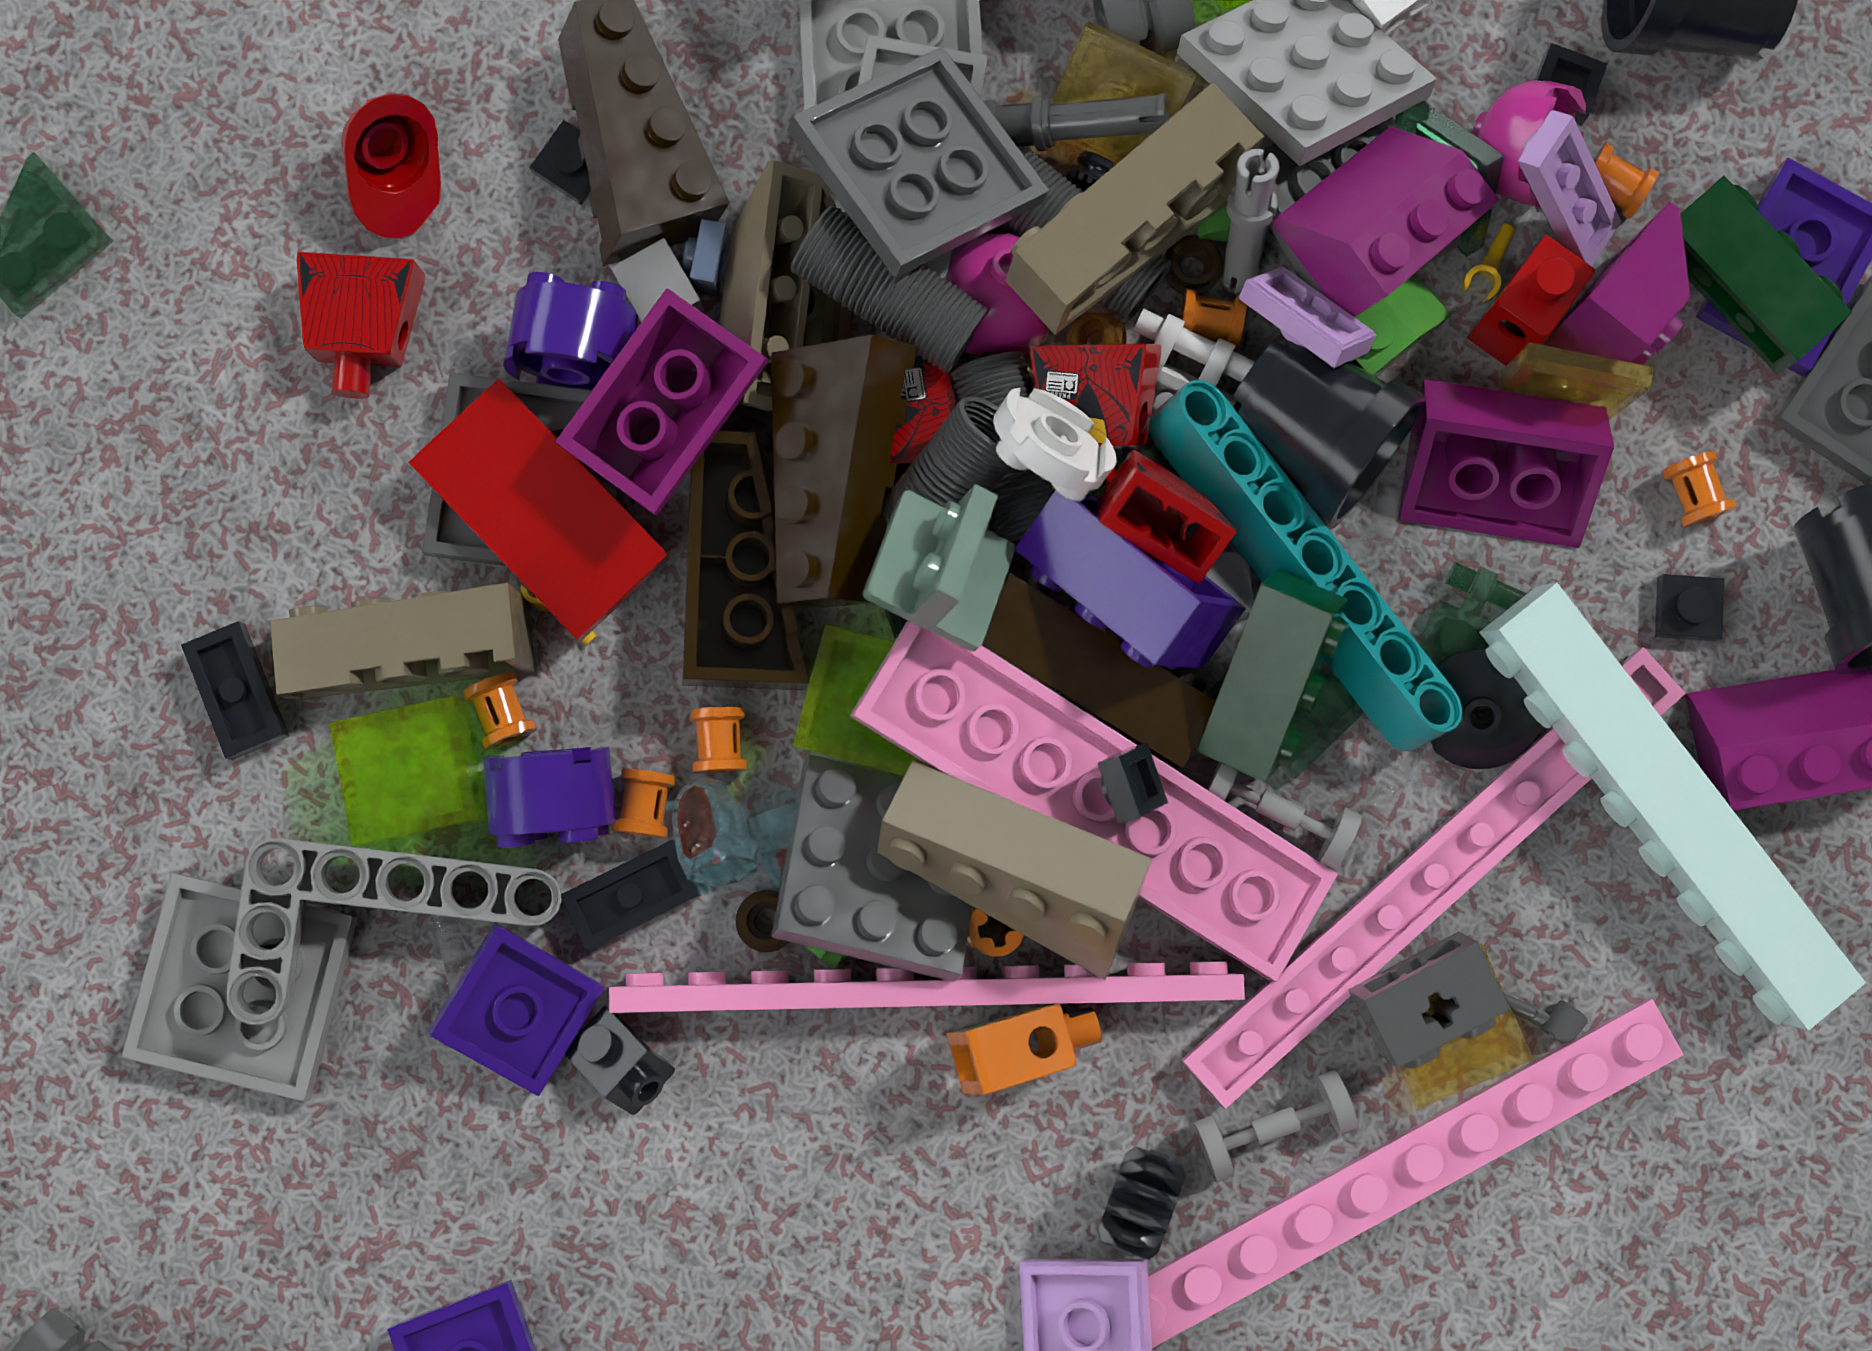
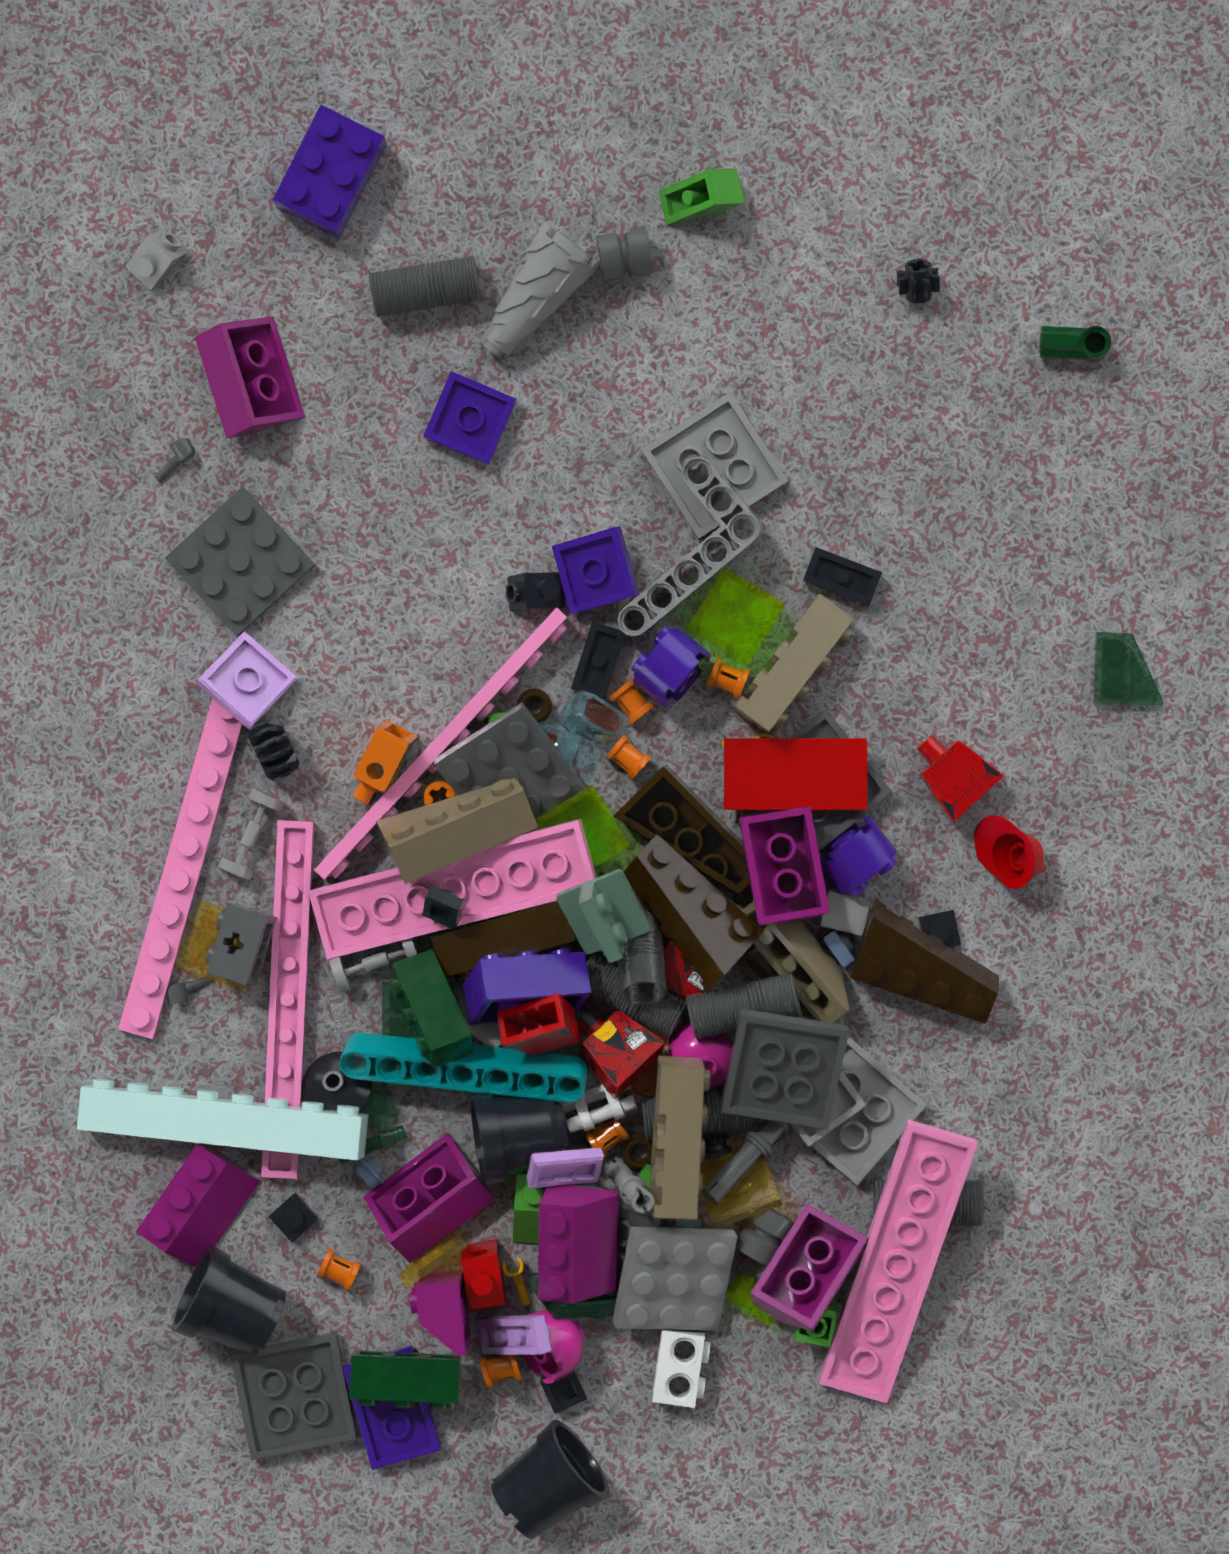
camera: 140 degrees right, 5 degrees up
white plate [994,388,1116,501] -> none
none -> sand blue plate [353,1156,385,1189]

